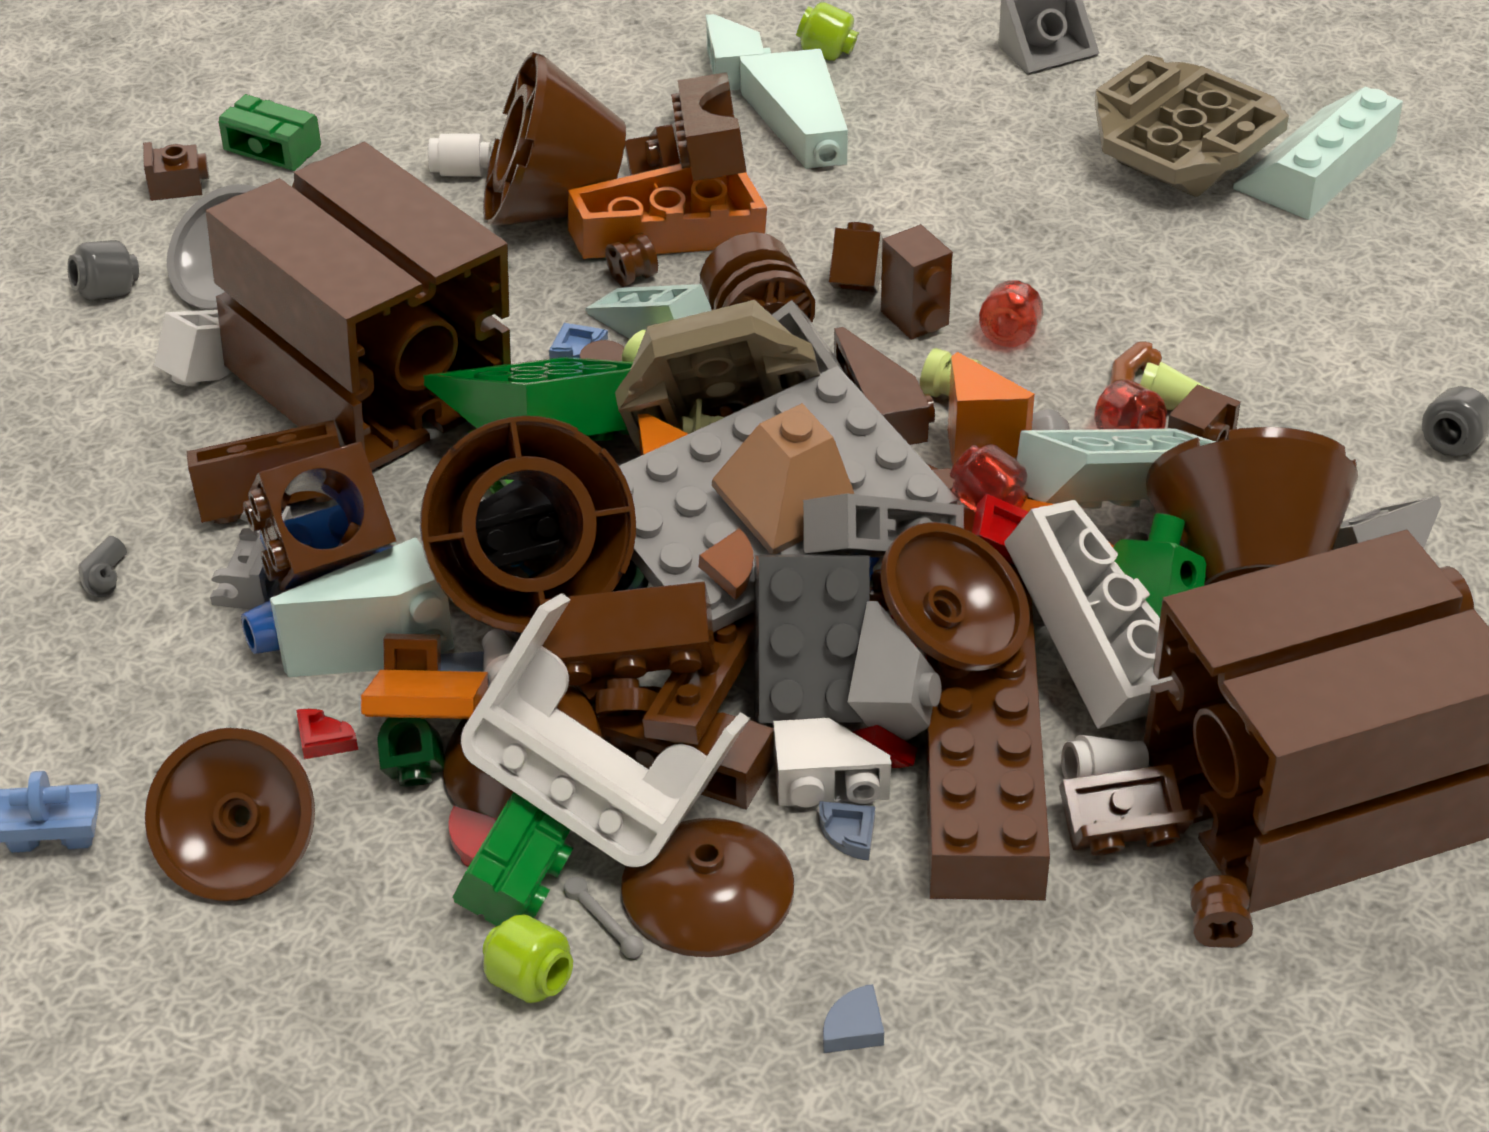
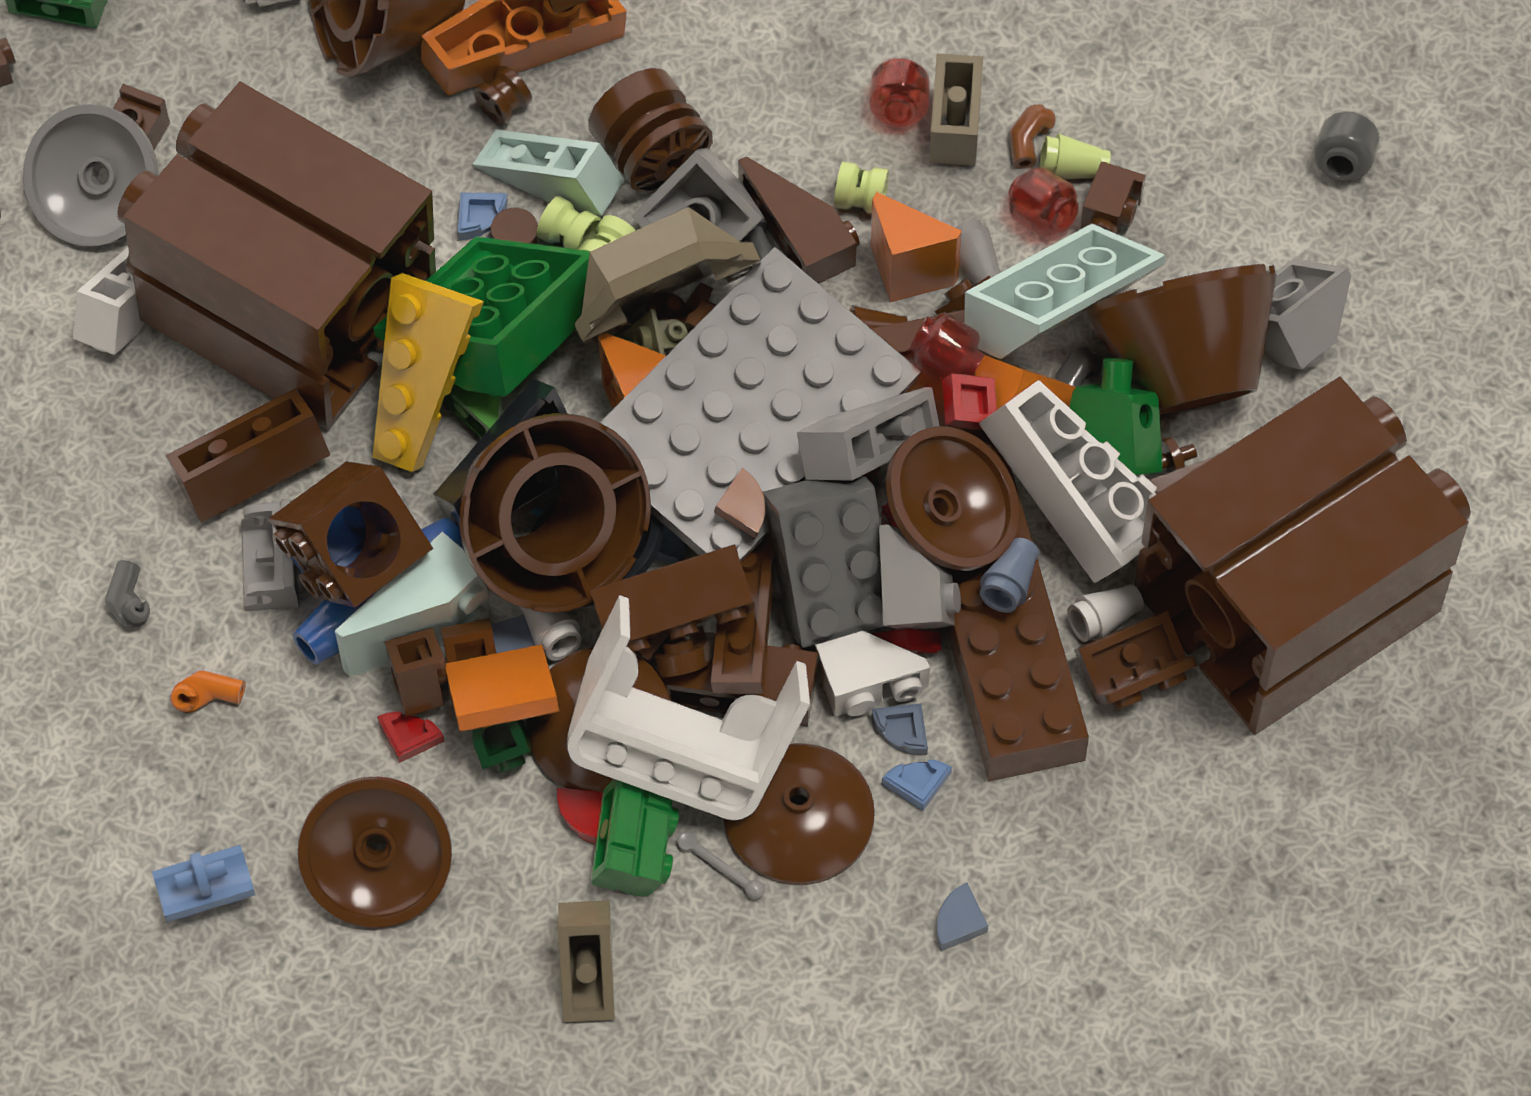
camera: 15 degrees left, 20 degrees up
lime head [483,915,573,1003] -> none
medium nougat slope [712,403,855,554] -> none
reddish brown slope [829,222,883,293] -> none
reddish brown brick [880,224,953,340] -> none
reddish brown wheel [1190,875,1253,948] -> none
none -> orange arm [170,670,246,713]
none -> yellow wing [372,273,484,472]
none -> reddish brown brick [384,628,448,716]
none -> dark tan slope [558,900,615,1022]
none -> medium blue tile [882,760,952,811]
none -> dark tan brick [929,53,983,166]
none -> sand blue cone [980,538,1039,613]

